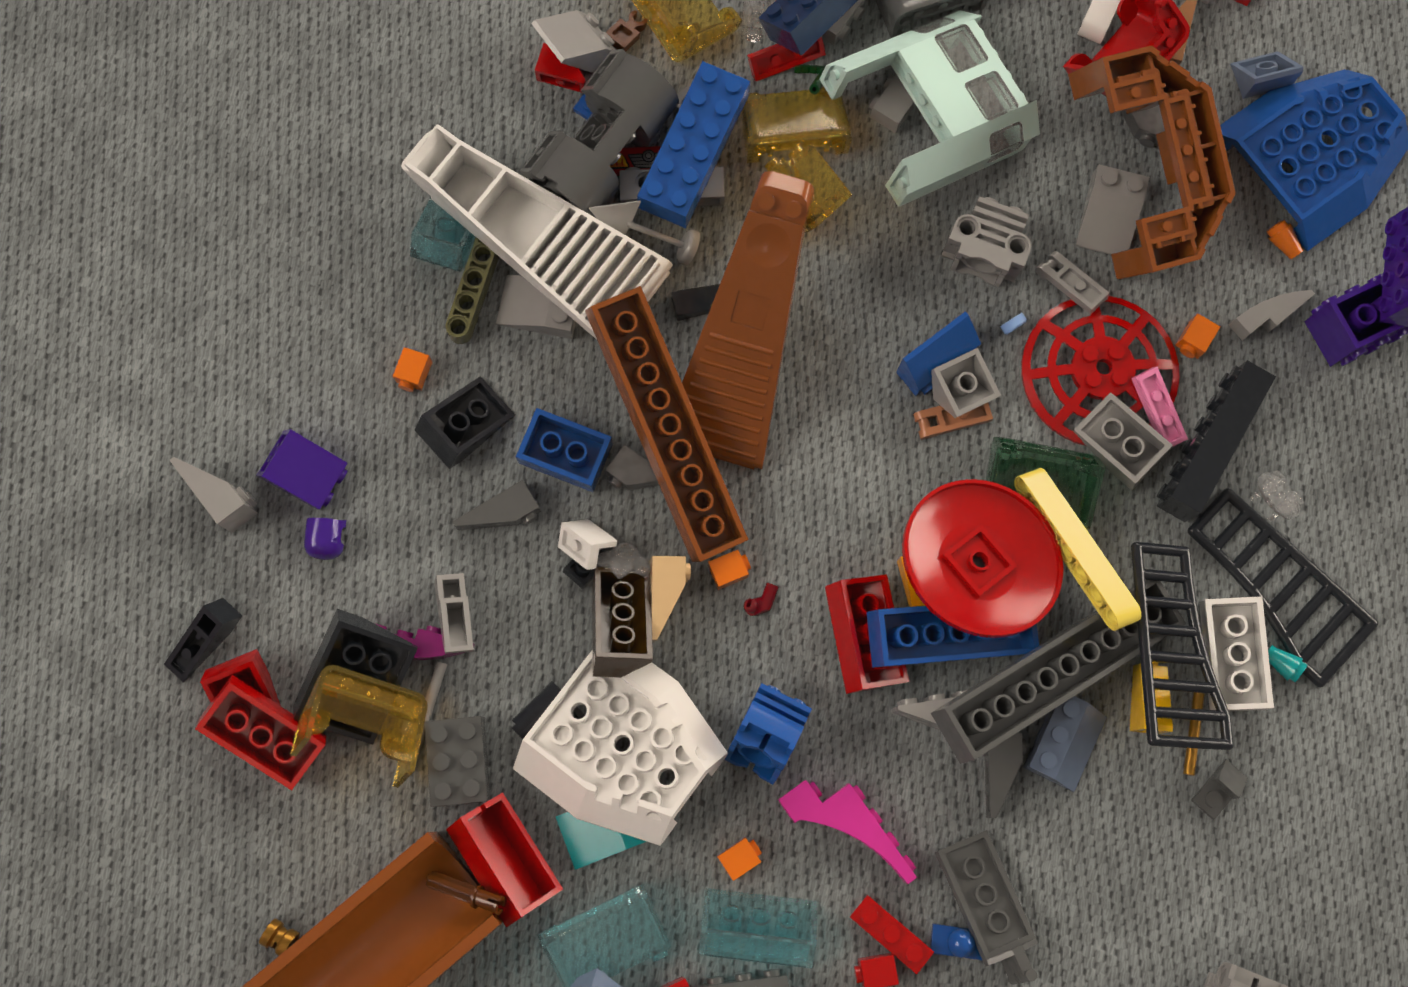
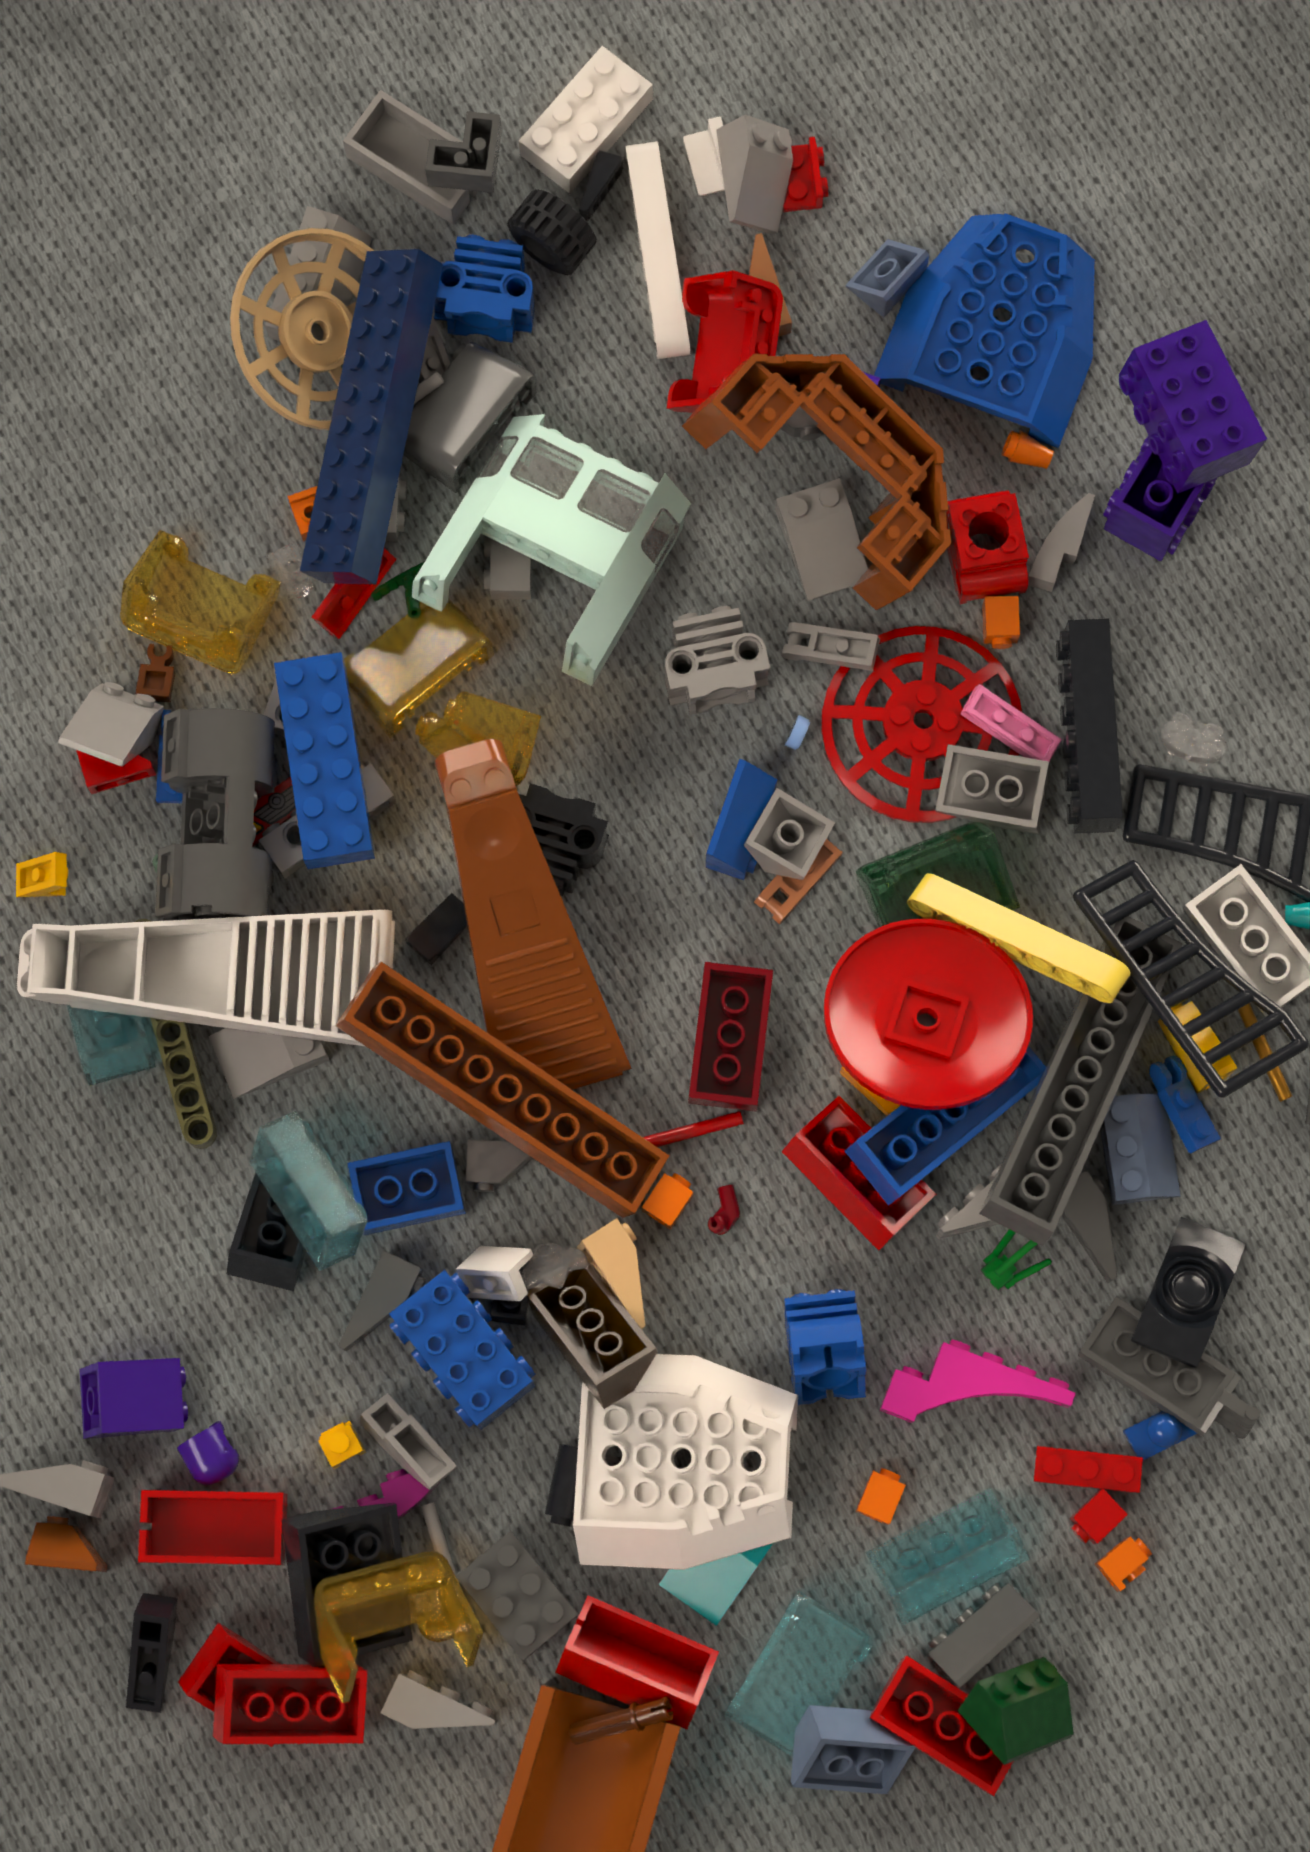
camera: 30 degrees left, 0 degrees up
orange brick [393,347,432,392] -> none
light grey piece [589,200,700,266] -> none
none -> yellow slope [16,852,68,897]
none -> dark orange slope [25,1516,107,1572]
none -> red piece [138,1490,288,1566]
none -> clear light blue brick [249,1111,368,1271]
none -> yellow window [318,1421,366,1469]
none -> light grey slope [380,1670,497,1729]
none -> blue brick [389,1270,536,1430]
none -> black piece [519,783,609,896]
none -> red bar [643,1111,744,1147]
none -> dark red brick [688,962,773,1112]
none -> red piece [946,490,1029,604]
none -> green plant [980,1229,1052,1291]
none -> black slope [1131,1217,1246,1369]
none -> blue hinge [1148,1055,1221,1154]

